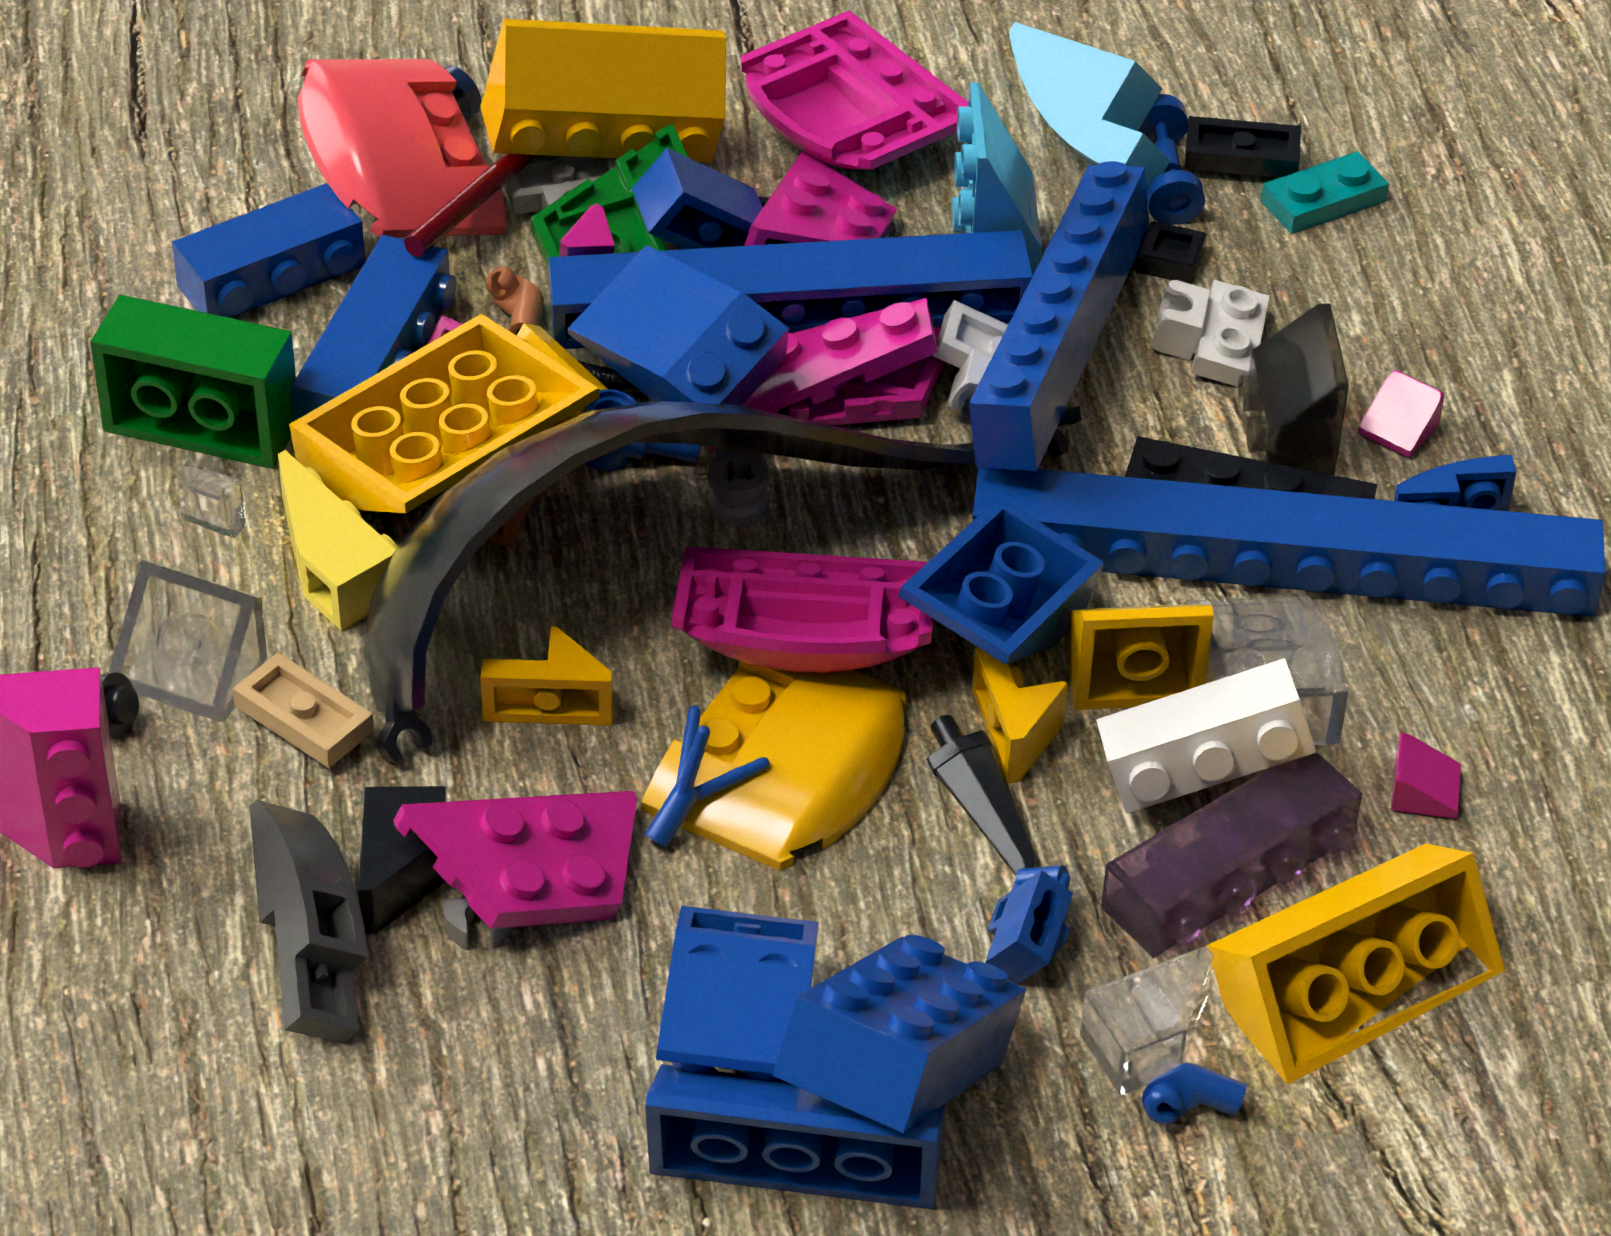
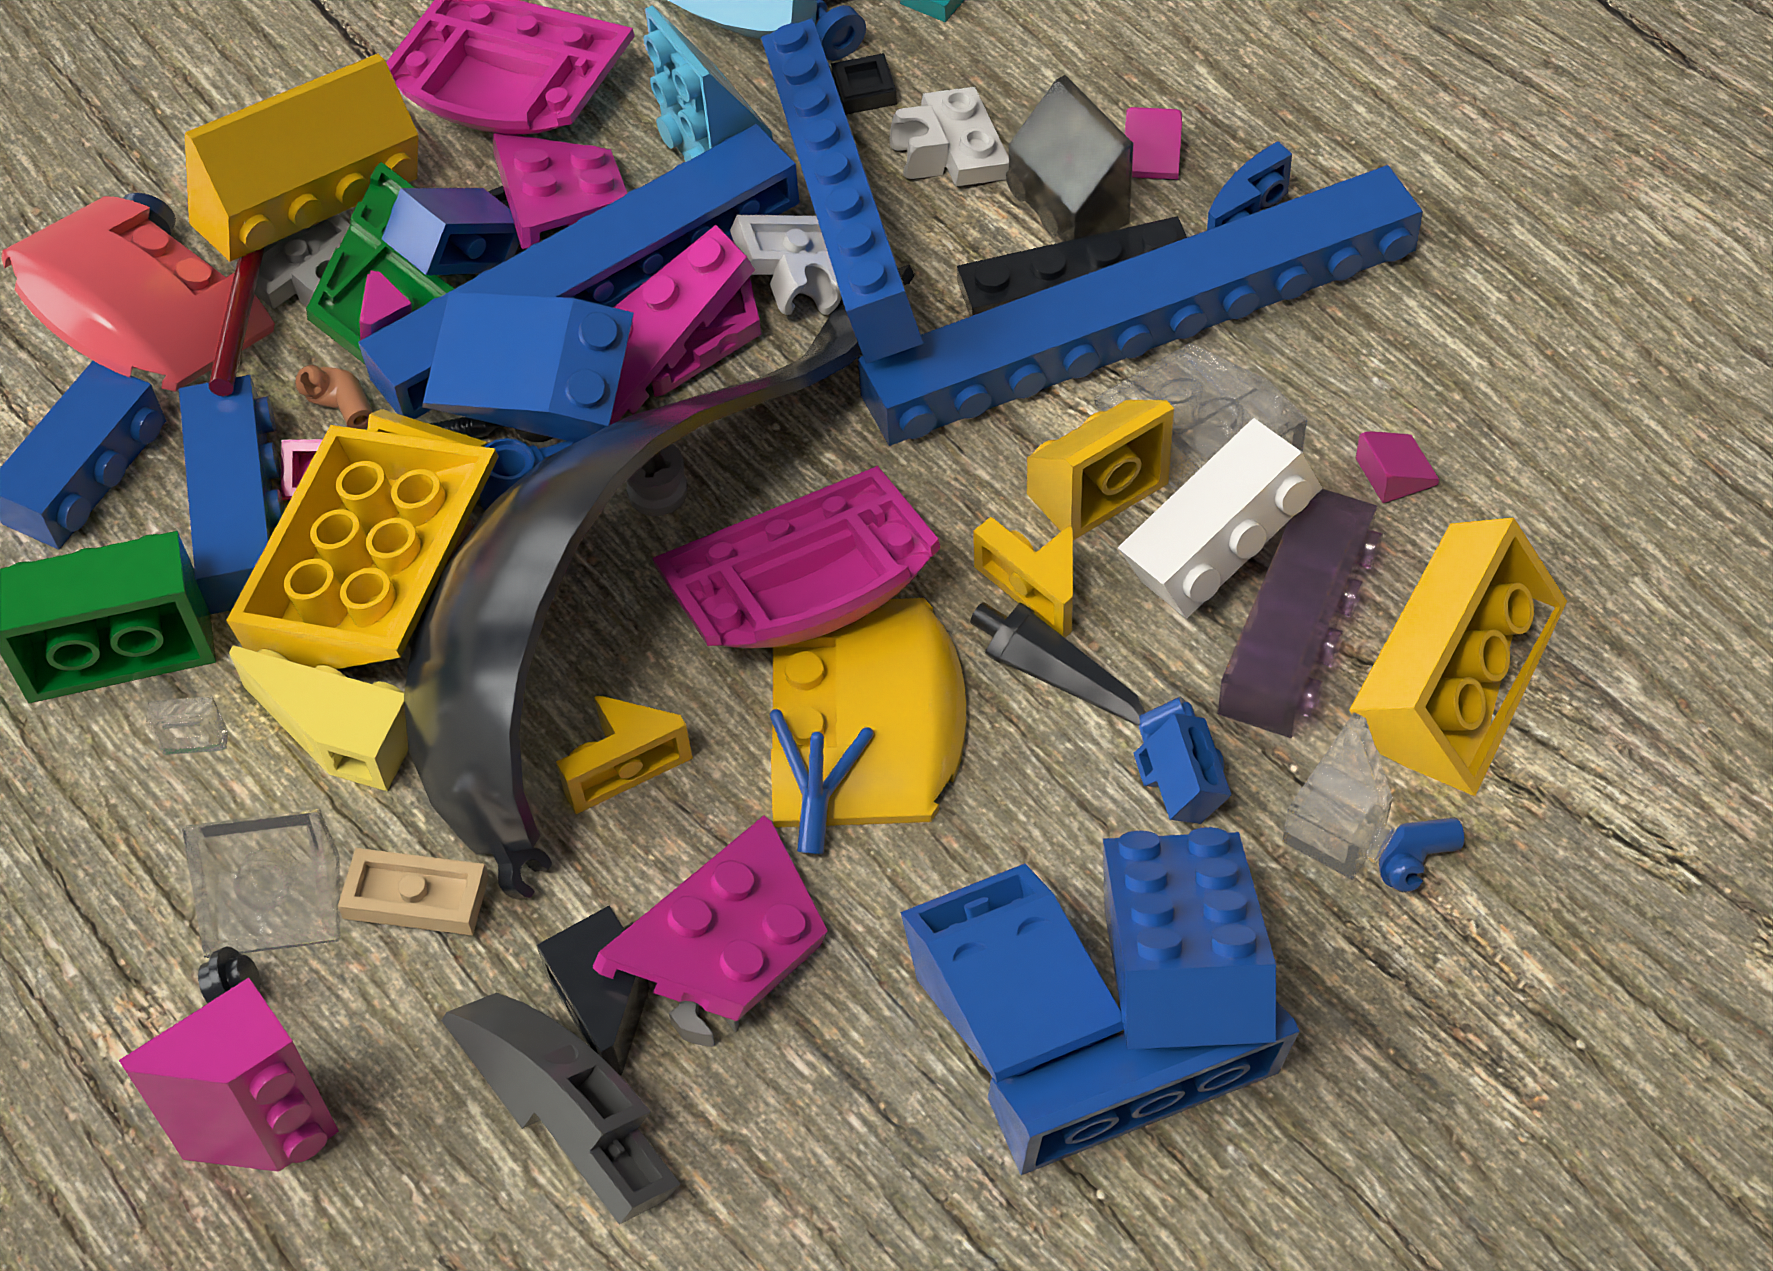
camera: 25 degrees left, 10 degrees up
blue slope [898,497,1105,664] -> none

